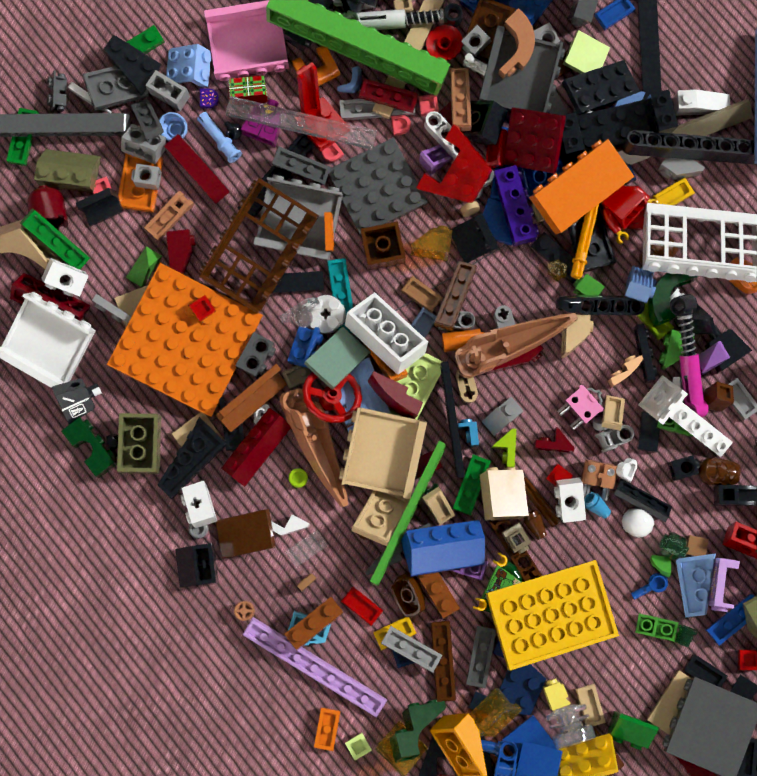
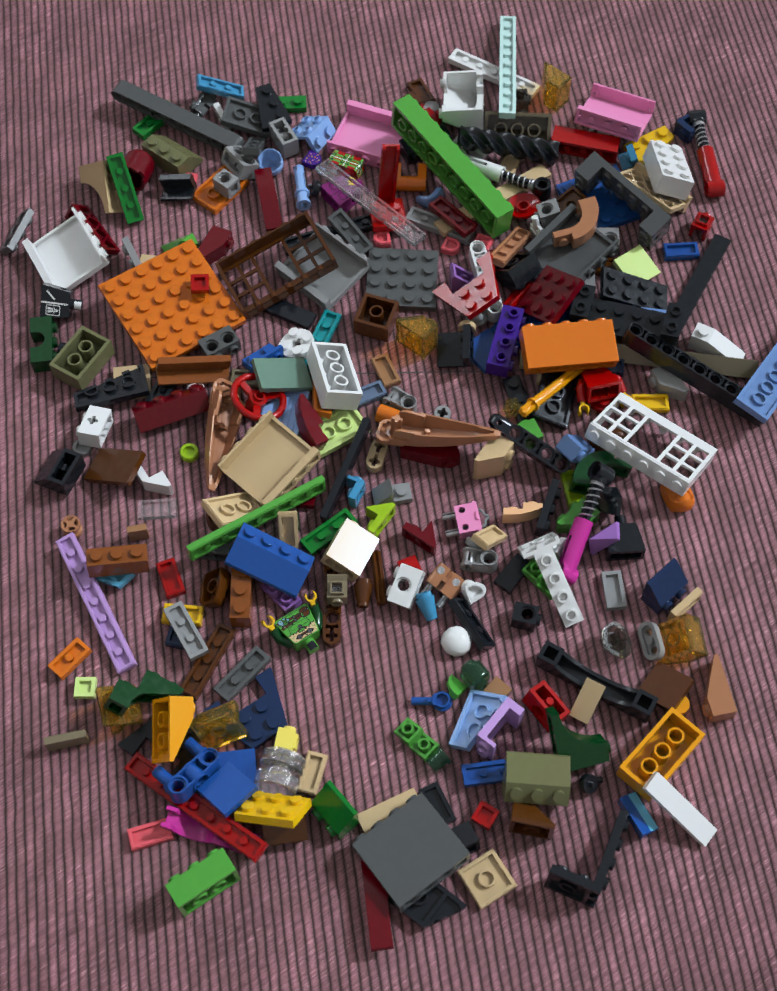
camera: 30 degrees right, 20 degrees down
white brick [41,258,88,297] -> none
nougat plate [144,191,194,241] -> none
clear tile [279,297,320,328] -> none
orange tile [324,212,334,252] -> none
reddish brown tile [434,261,477,331] -> none
yellow plate [486,560,619,670] -> none
reddish brown piece [699,458,741,486] -> none
reddish brown panel [704,382,734,412] -> none
none -> dark azure tile [196,74,244,100]

